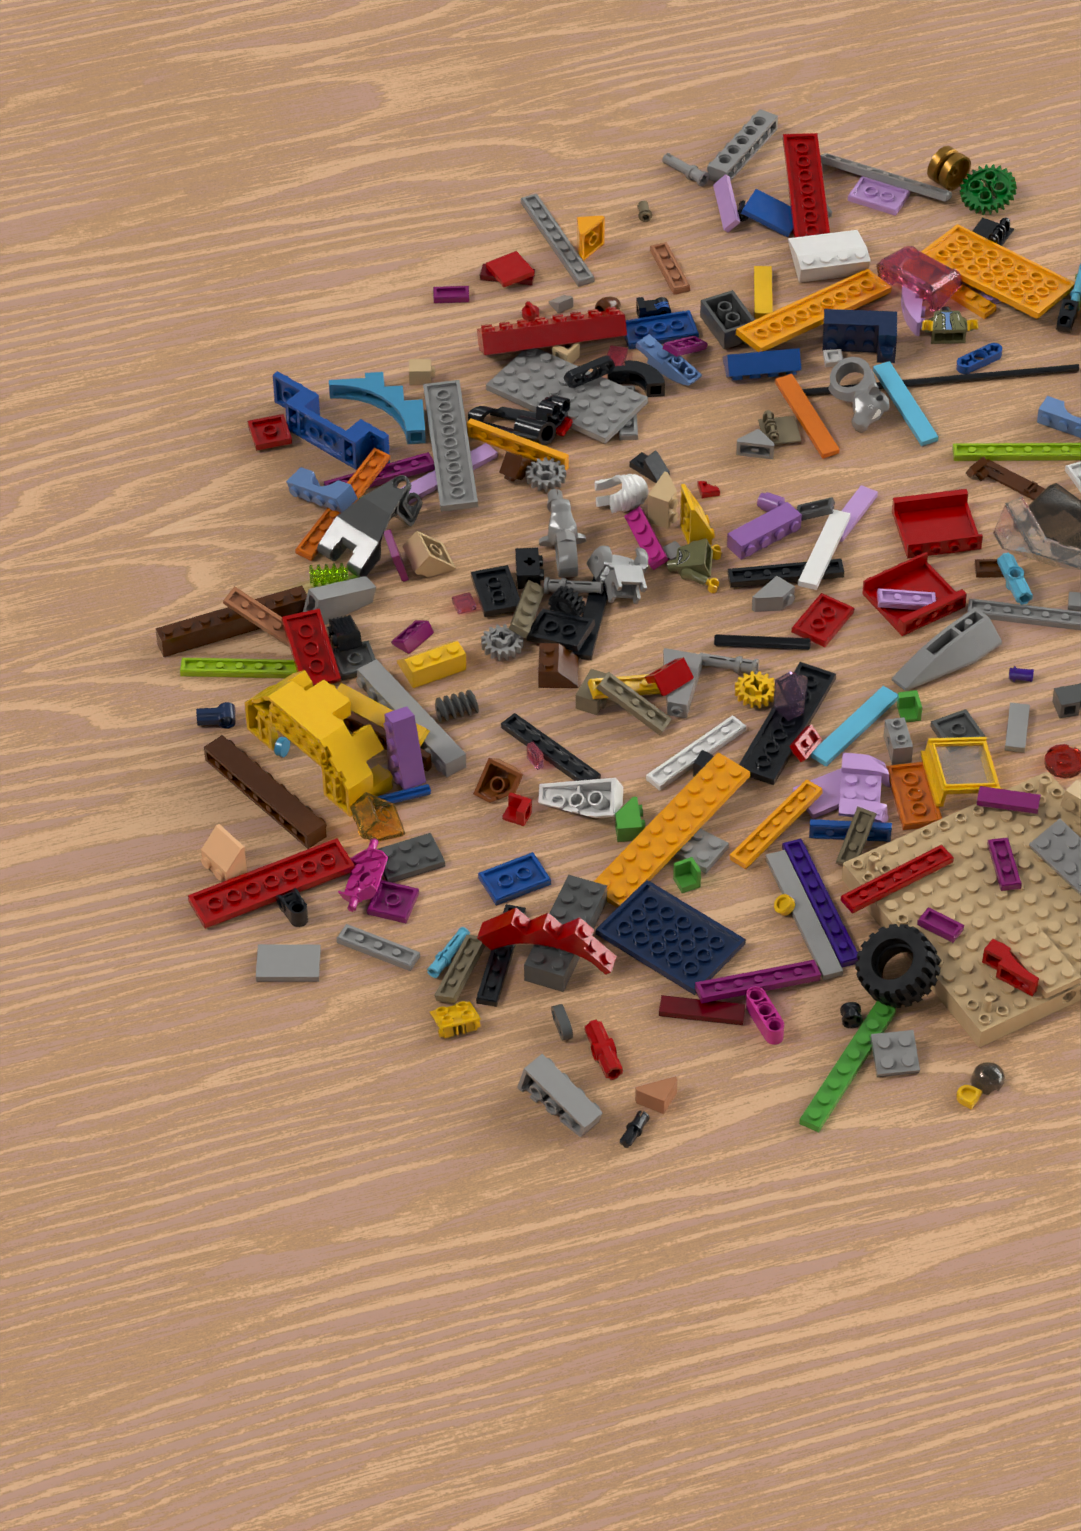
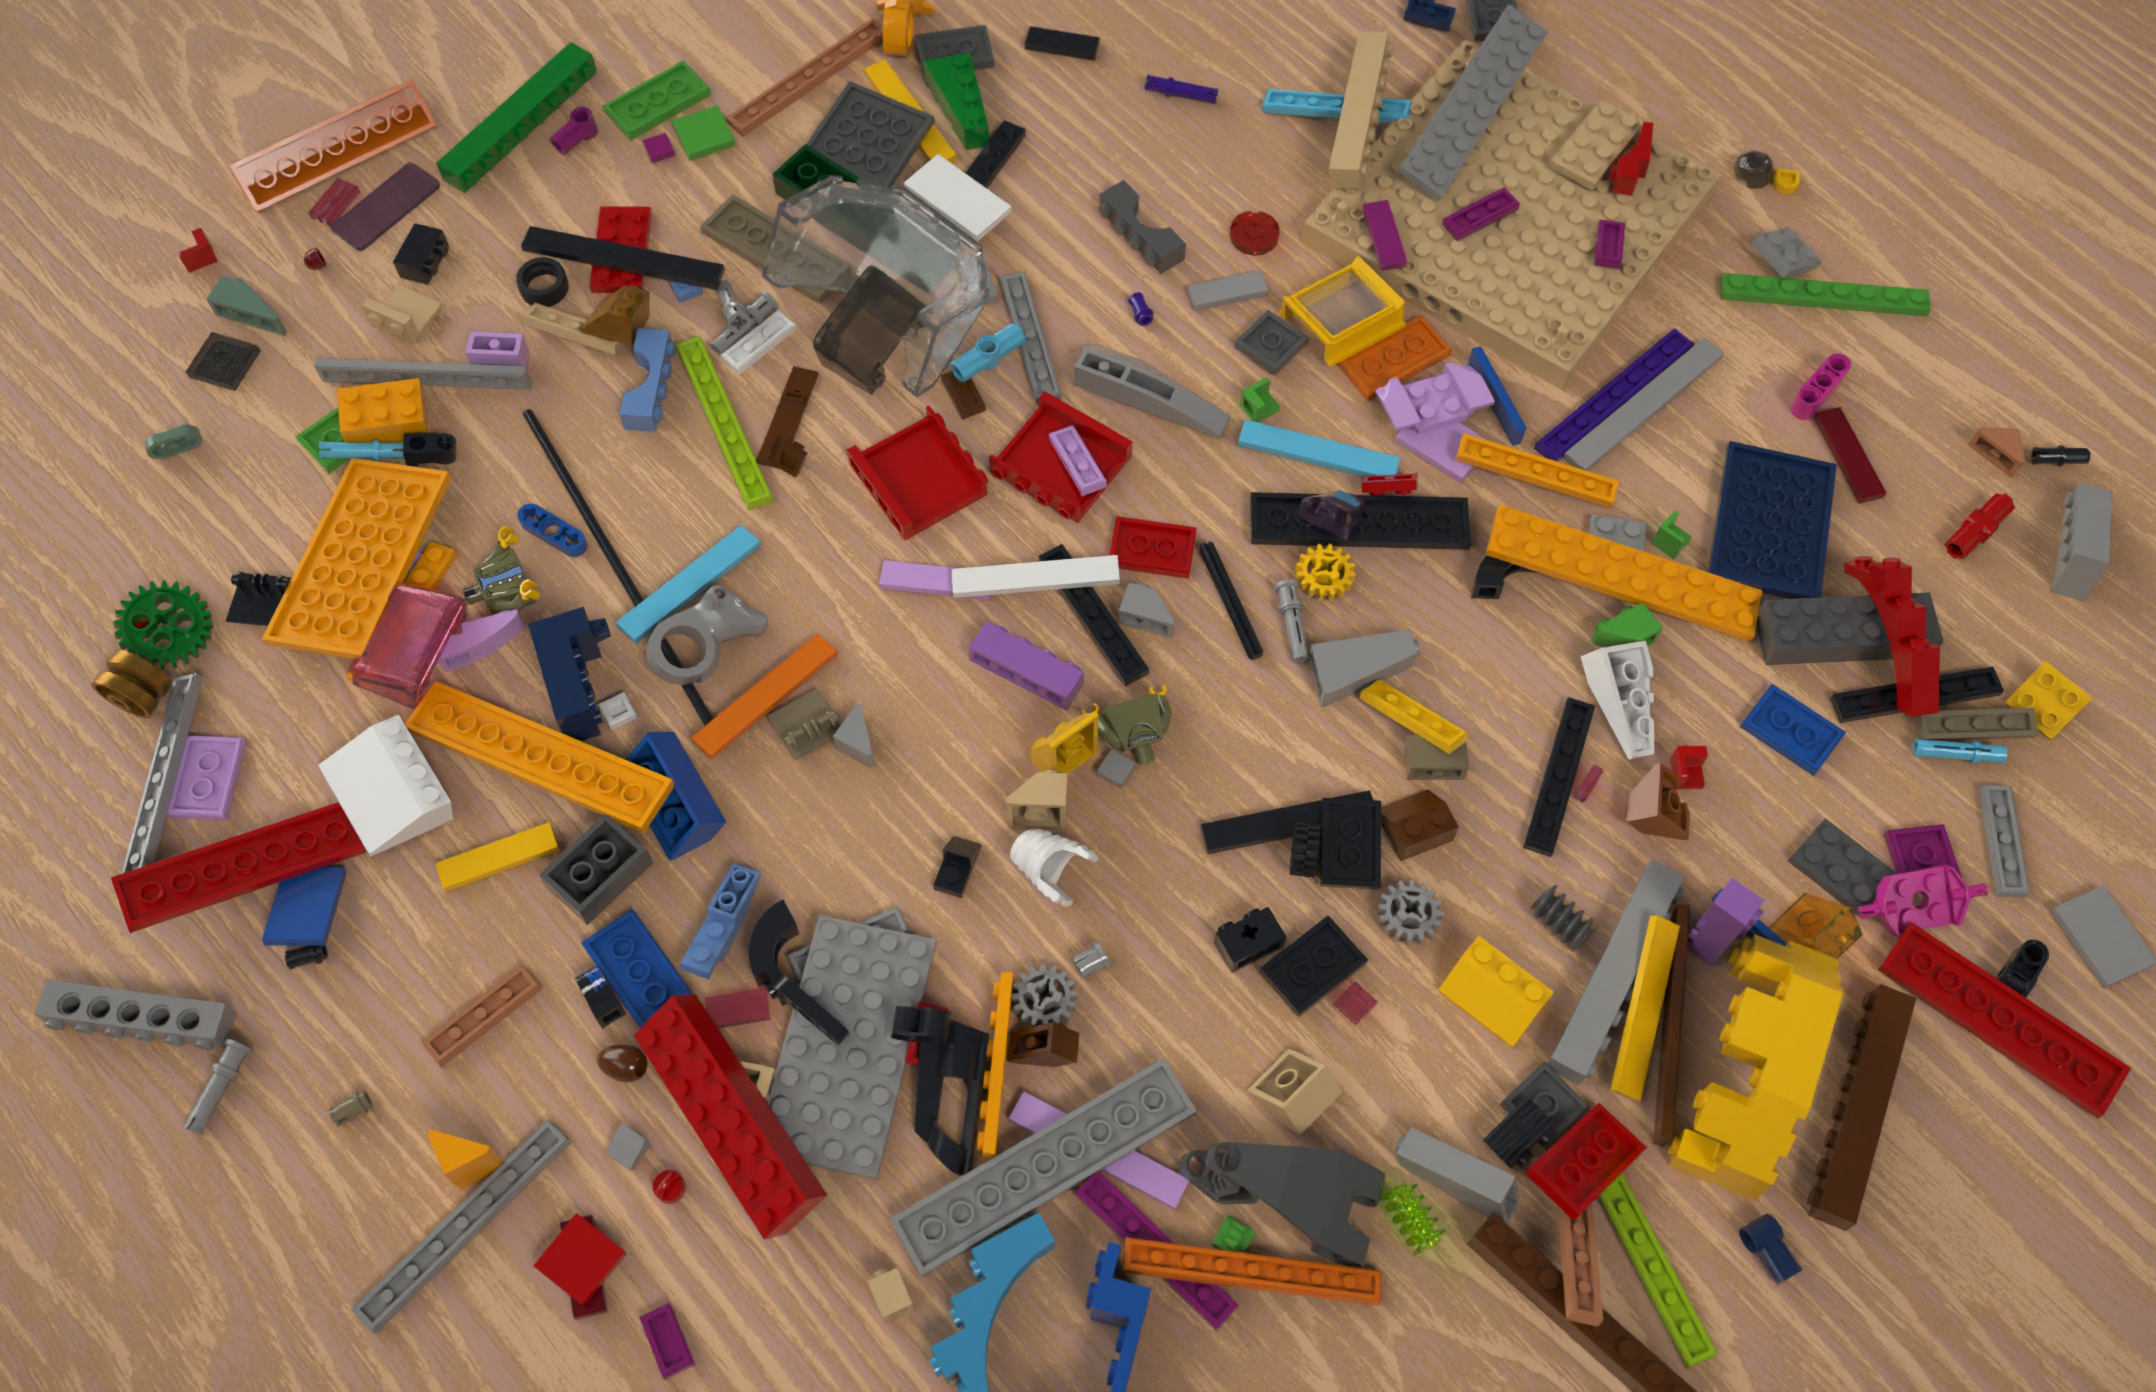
camera: 115 degrees left, 15 degrees up
light nougat slope [201,824,247,882] -> none
medium blue arch [286,467,358,513] -> none
magenta tile [384,529,409,582] -> none
magenta slope [391,620,434,654] -> none
dark tan plate [509,580,544,638] -> none
light grey animal [539,498,586,578] -> none
light grey pin [544,577,604,594] -> none
dark grey beam [551,1004,573,1041] -> none
light grey piece [586,546,648,604] -> none
dark tan plate [597,672,672,735] -> none
dark pink plate [624,506,669,570] -> none
red panel [645,657,694,696] -> none
white tile [646,715,746,791] -> none
magenta tile [662,336,708,357] -> none
magenta plate [695,960,821,1004] -> none
red tile [697,481,720,499] -> none
lavender tile [713,174,740,233] -> none
medium lavender brick [757,492,786,512] -> none
yellow tile [774,894,795,916] -> none
dark grey tile [797,497,835,521] -> none
dark tan tile [836,806,877,866] -> none
red tile [840,844,954,914] -> none
black wheel [840,1002,863,1028] -> none
black tyre [855,924,941,1008] -> none
light grey brick [884,717,913,765] -> none

